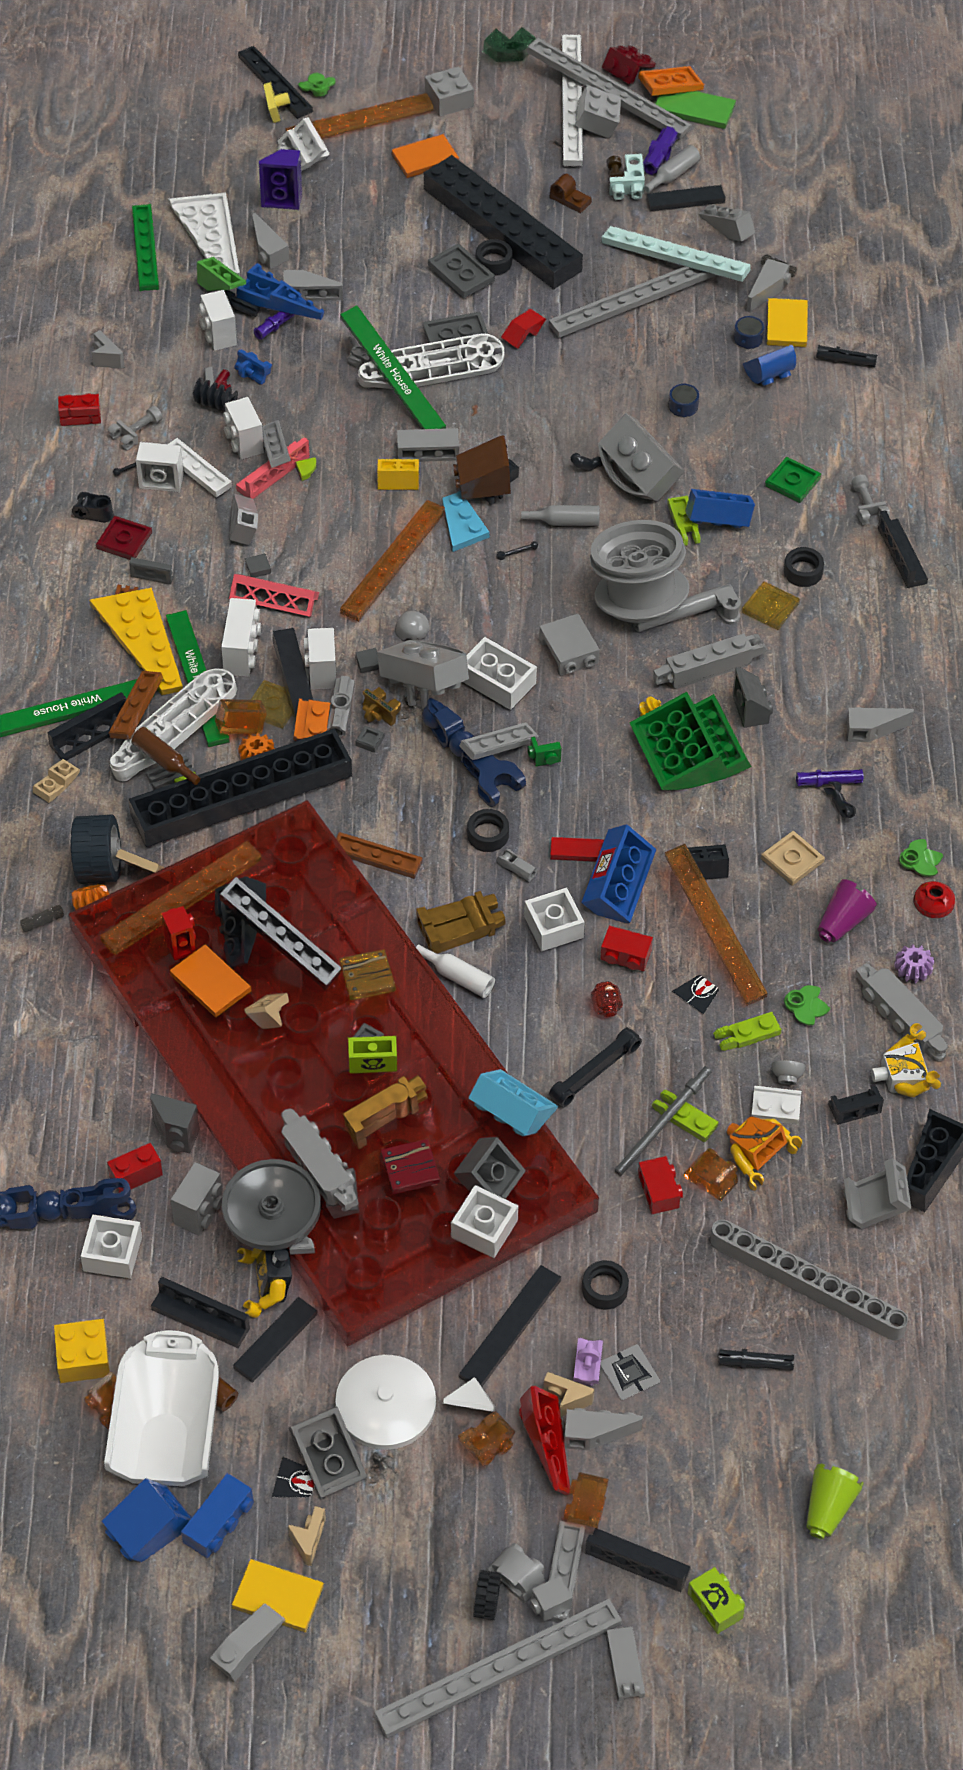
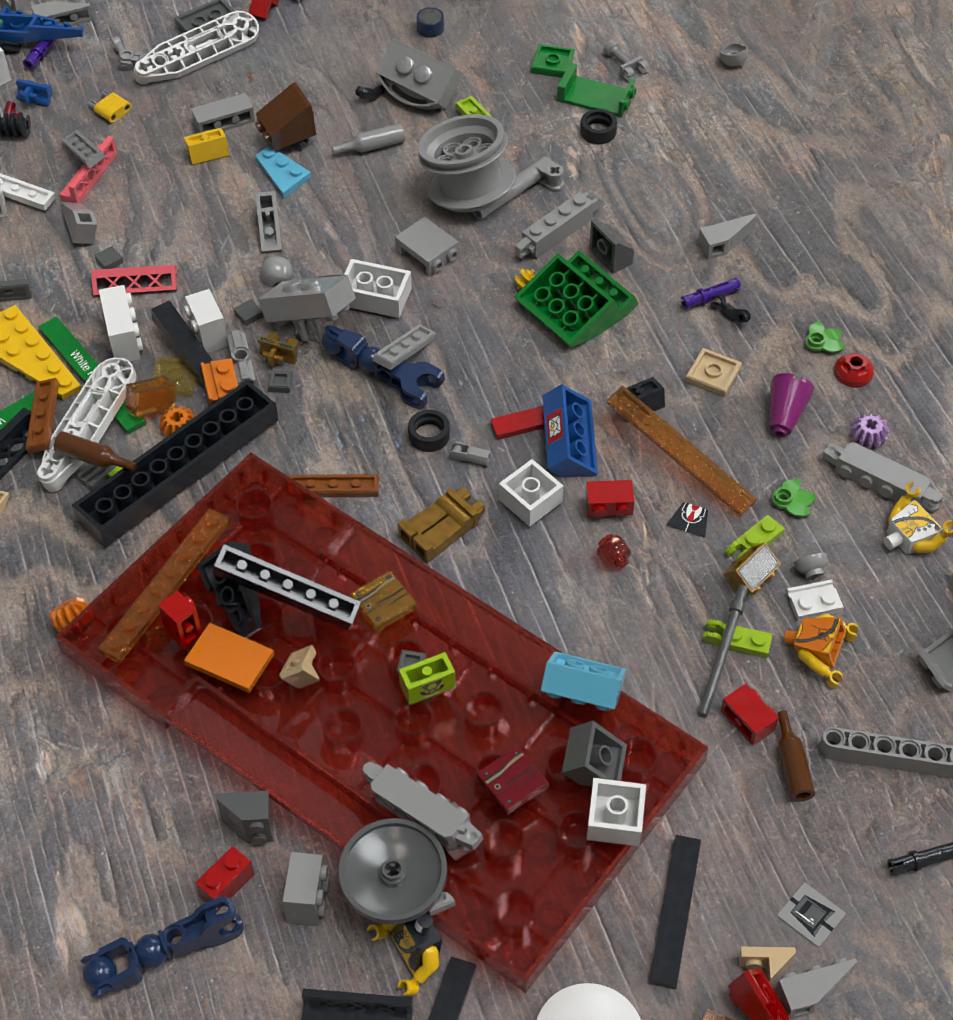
camera: 20 degrees left, 0 degrees up
clear smoke axle [20,905,64,932] -> none
black wheel [70,814,121,884] -> none
white brick [81,1215,142,1279] -> none
tan tile [116,849,172,880] -> none
white brick [223,397,264,459] -> none
lime tile [296,457,316,481] -> none
green tile [340,305,446,429] -> none
clear orange plate [340,500,445,622] -> none
pearl gold hips [343,1075,427,1149] -> none
white piece [414,945,495,998] -> none
white slope [443,1377,495,1411] -> none
black hinge [497,541,538,560] -> none
green bracket [527,737,562,767] -> none
black piece [549,1027,642,1108] -> none
lavender hips [573,1338,603,1386] -> none
black tyre [582,1260,629,1310] -> none
clear orange cylinder [683,1148,738,1201] -> none
blue brick [685,489,755,528] -> none
clear yellow tile [742,581,800,630] -> none
black hinge [828,1084,884,1125] -> none
black fence [878,510,928,589] -> none
none -> yellow piece [87,90,132,123]
none -> light grey slope [255,191,282,253]
none -> green panel [557,63,637,117]
none -> brick [723,542,781,595]
none -> reddish brown piece [777,710,816,802]

